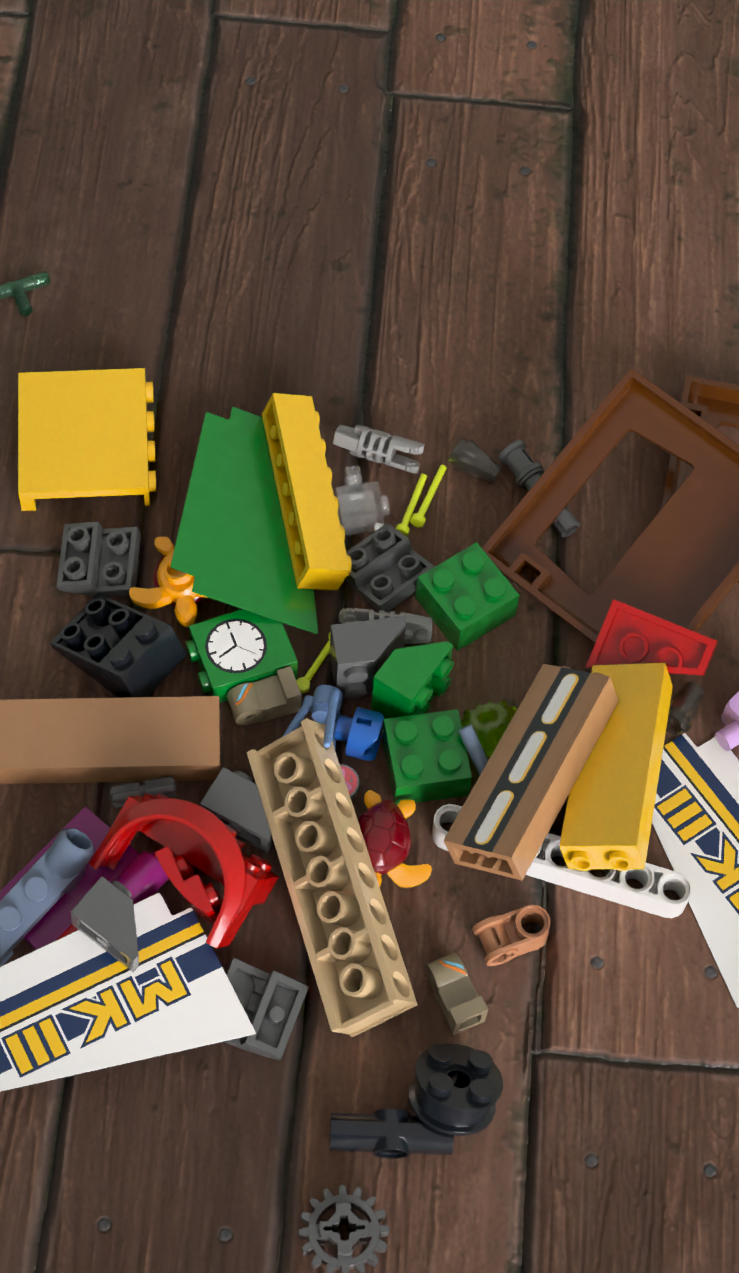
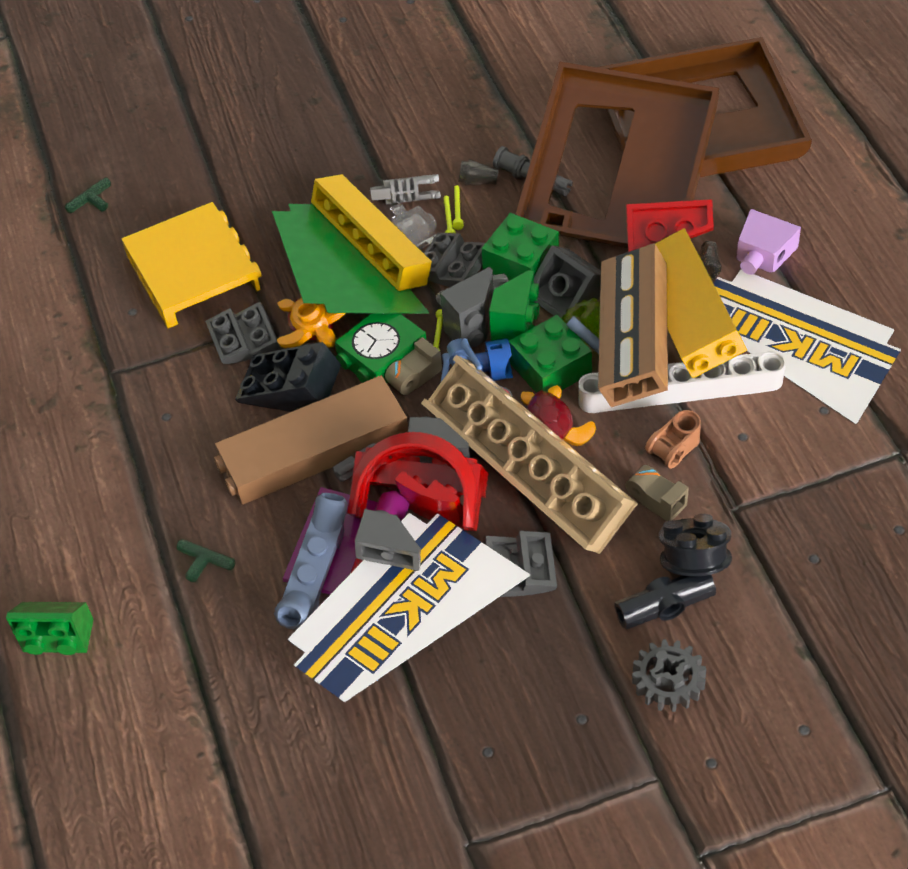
camera: 15 degrees left, 10 degrees down
none -> dark grey slope [534,245,601,324]

